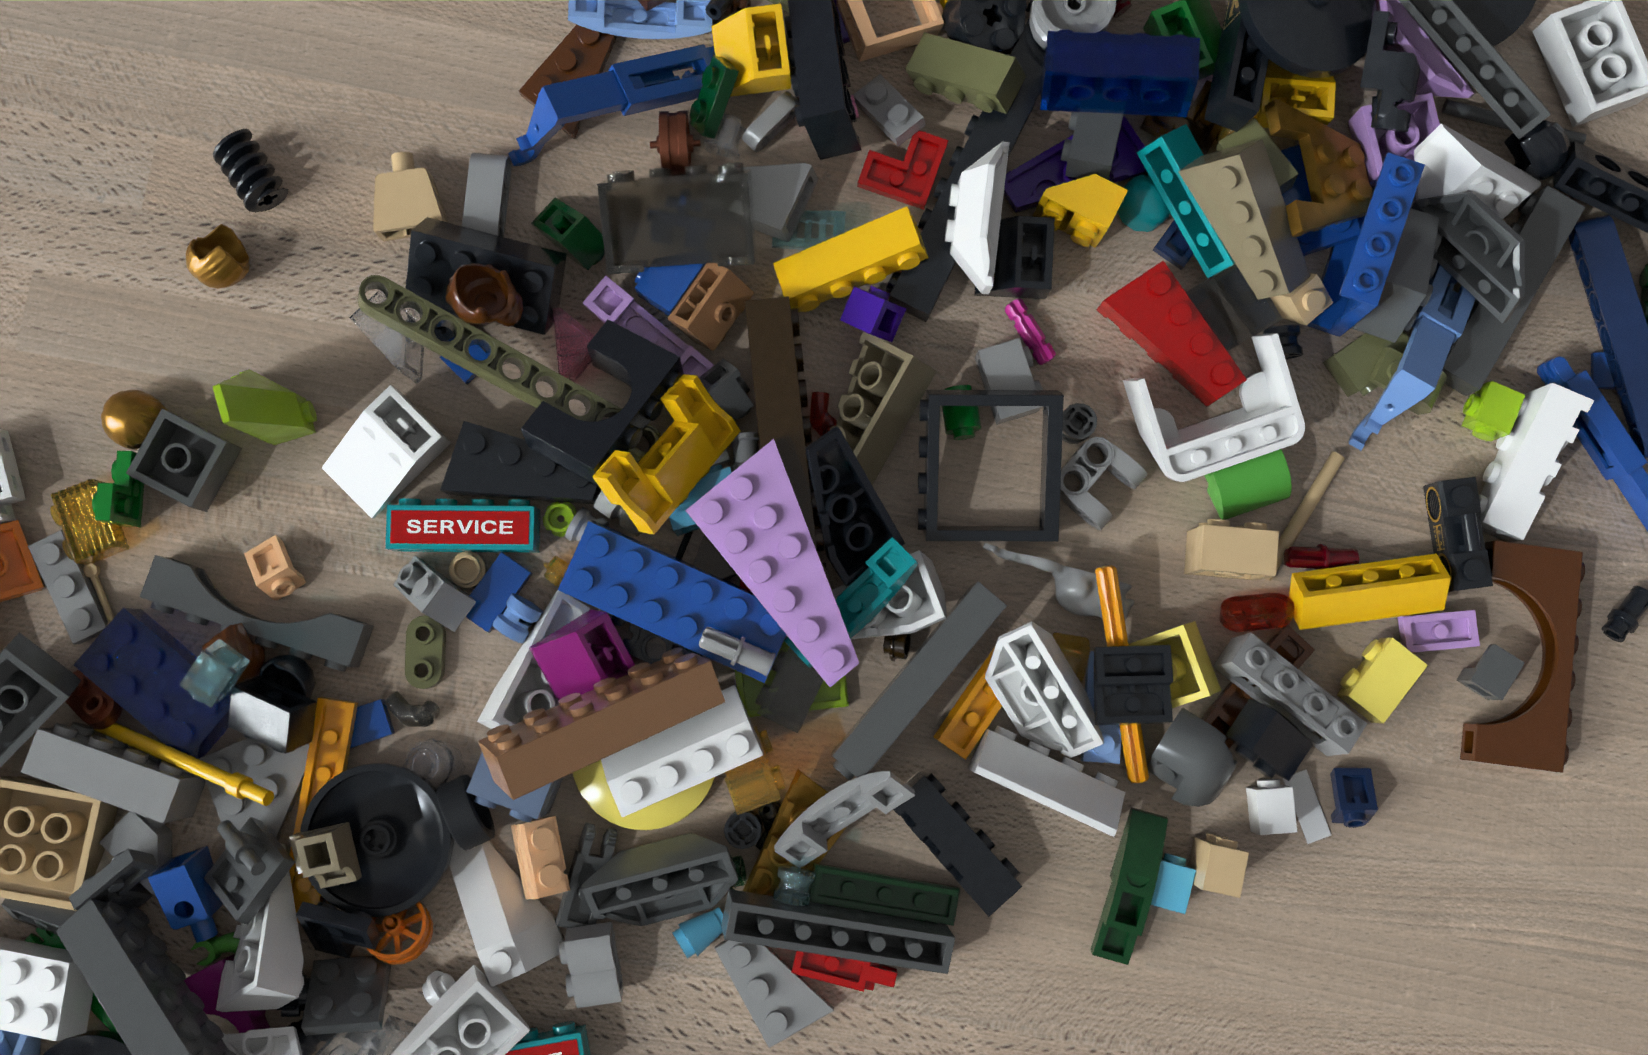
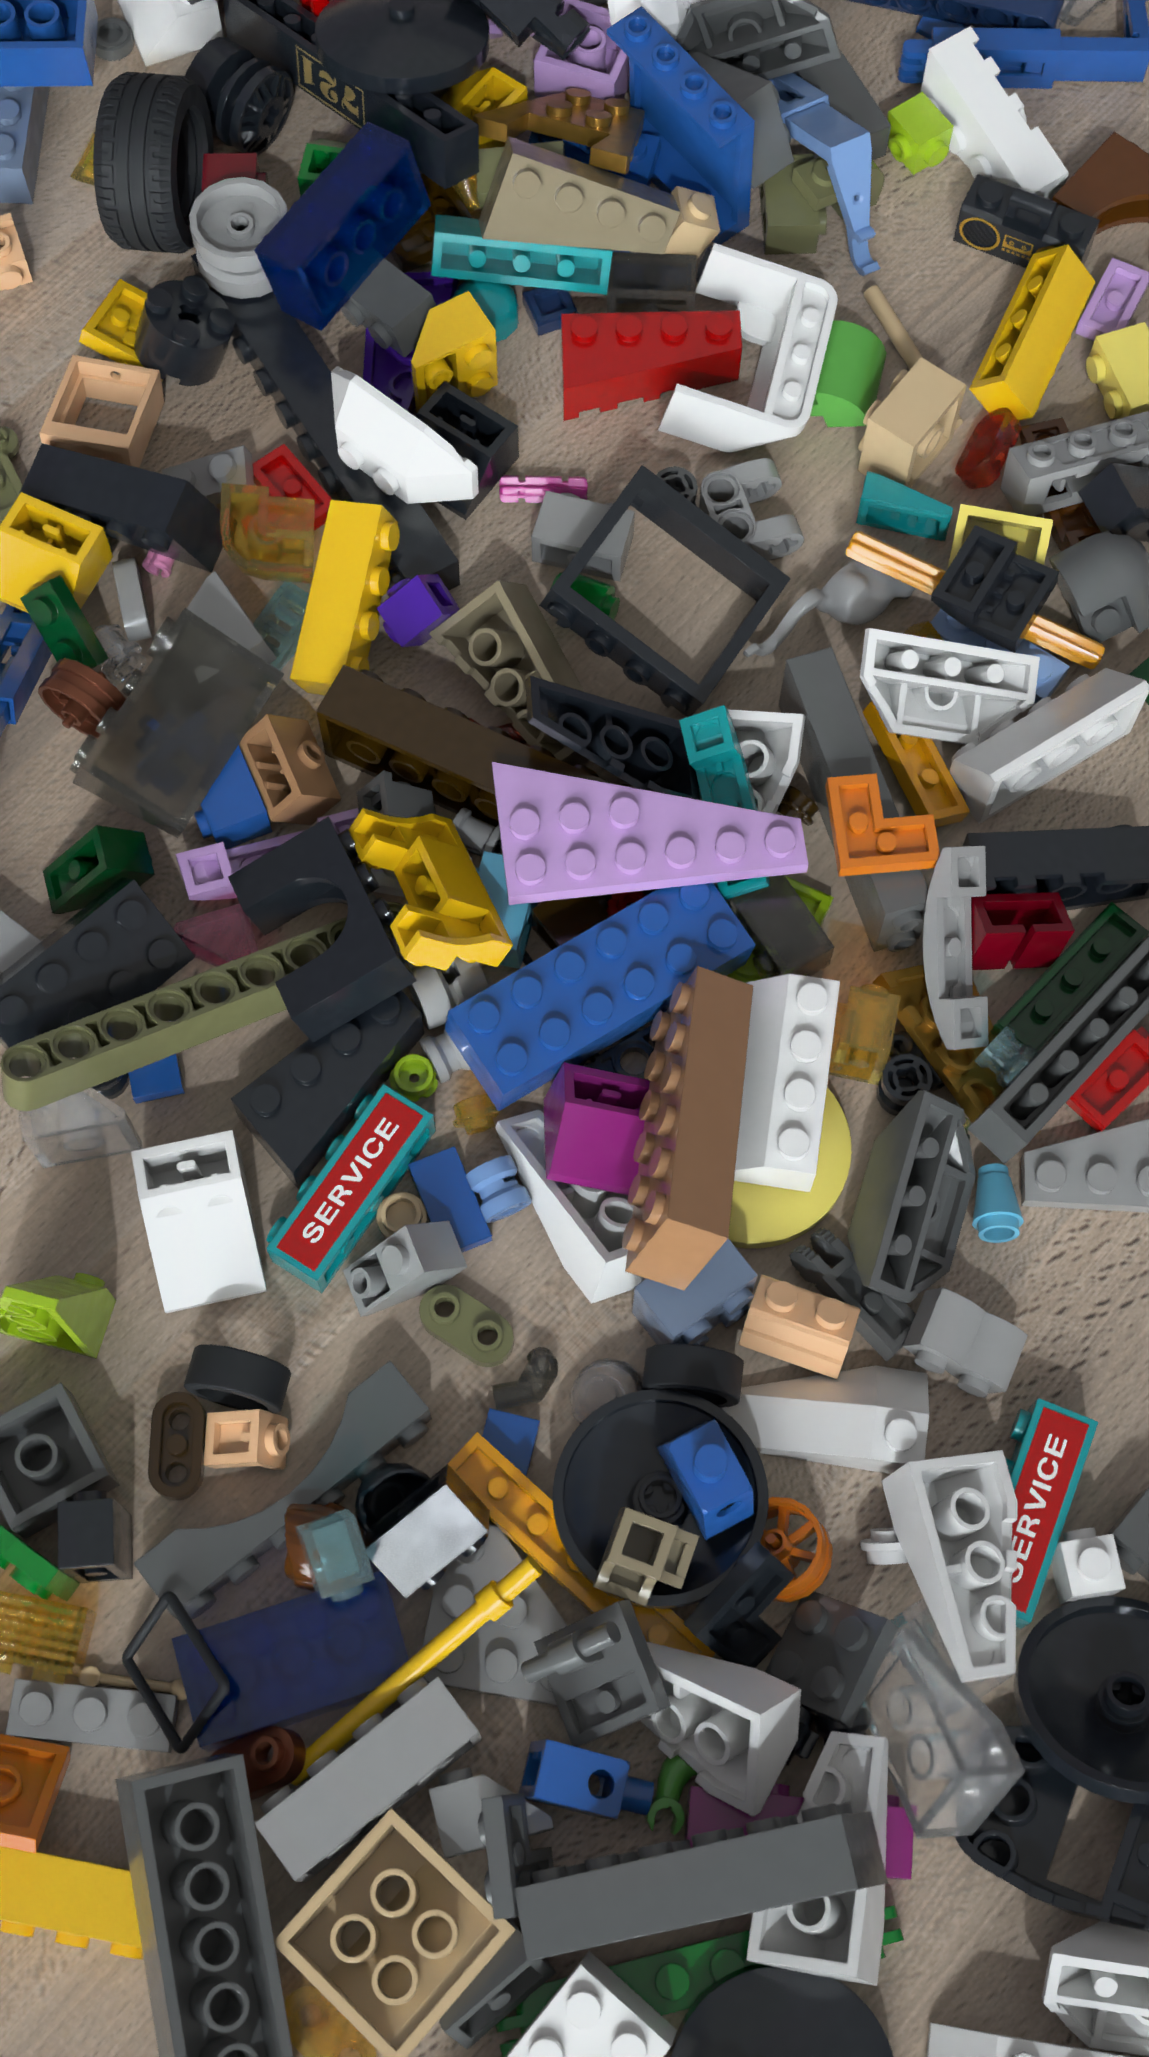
camera: 55 degrees left, 15 degrees down
reddish brown hair [446,263,523,327] -> none
light grey axle [699,627,776,676] -> none
olive brick [905,32,1026,114] -> none
dark red axle [1283,544,1359,570] -> none
none -> black brick [58,1491,133,1583]
none -> black piece [122,1591,230,1754]
none -> dark brown plate [148,1392,207,1501]
none -> black tyre [184,1344,291,1414]
none -> clear yellow brick [220,483,315,584]
none -> blue torso [657,1419,754,1540]
none -> orange plate [825,773,940,877]
none -> teal slope [856,471,953,541]
none -> dark red piece [971,892,1075,970]

